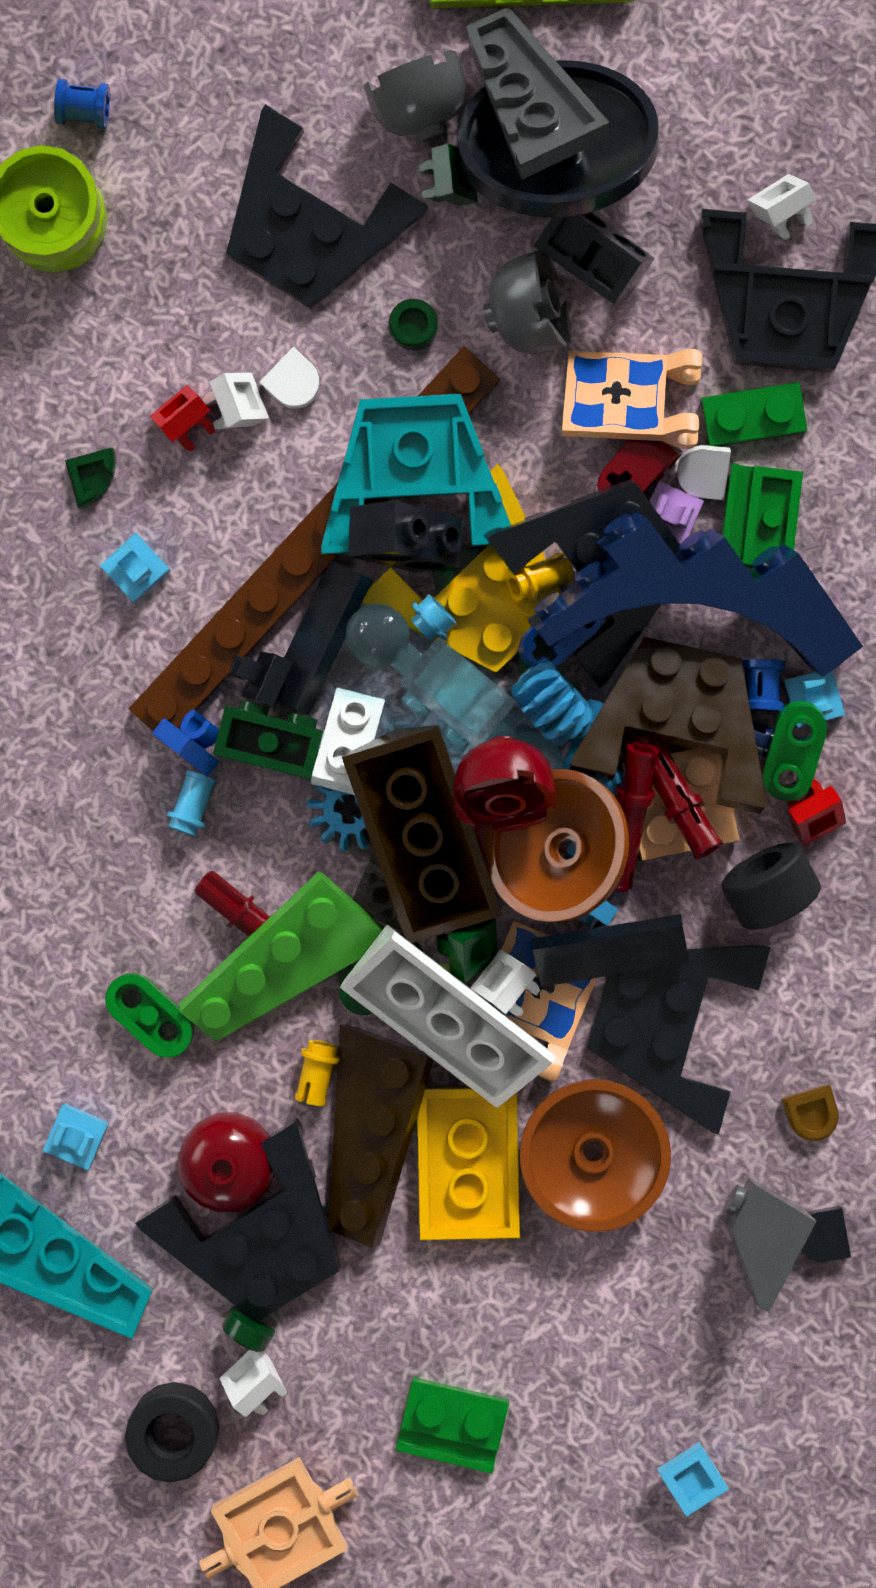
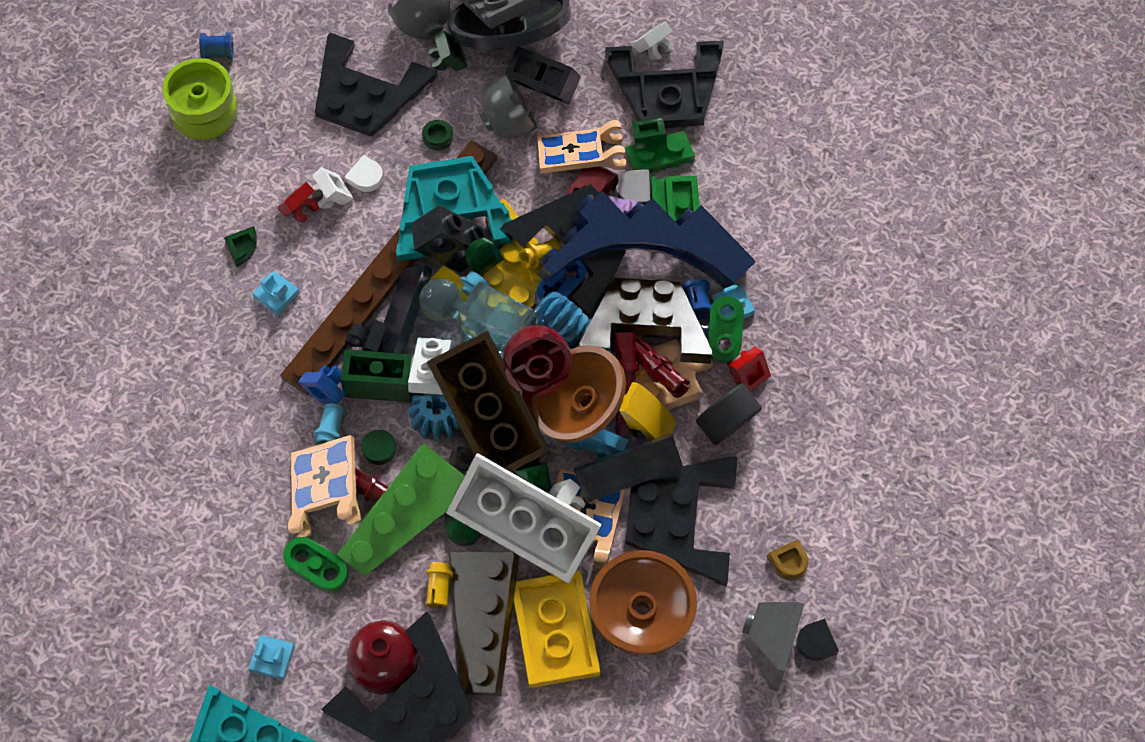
camera: 10 degrees left, 25 degrees down
none -> light nougat flag [288,435,361,538]
none -> dark green tile [361,430,396,465]
none -> dark green tile [465,238,504,276]
none -> yellow slope [619,382,677,441]
none -> dark green tile [632,118,667,149]

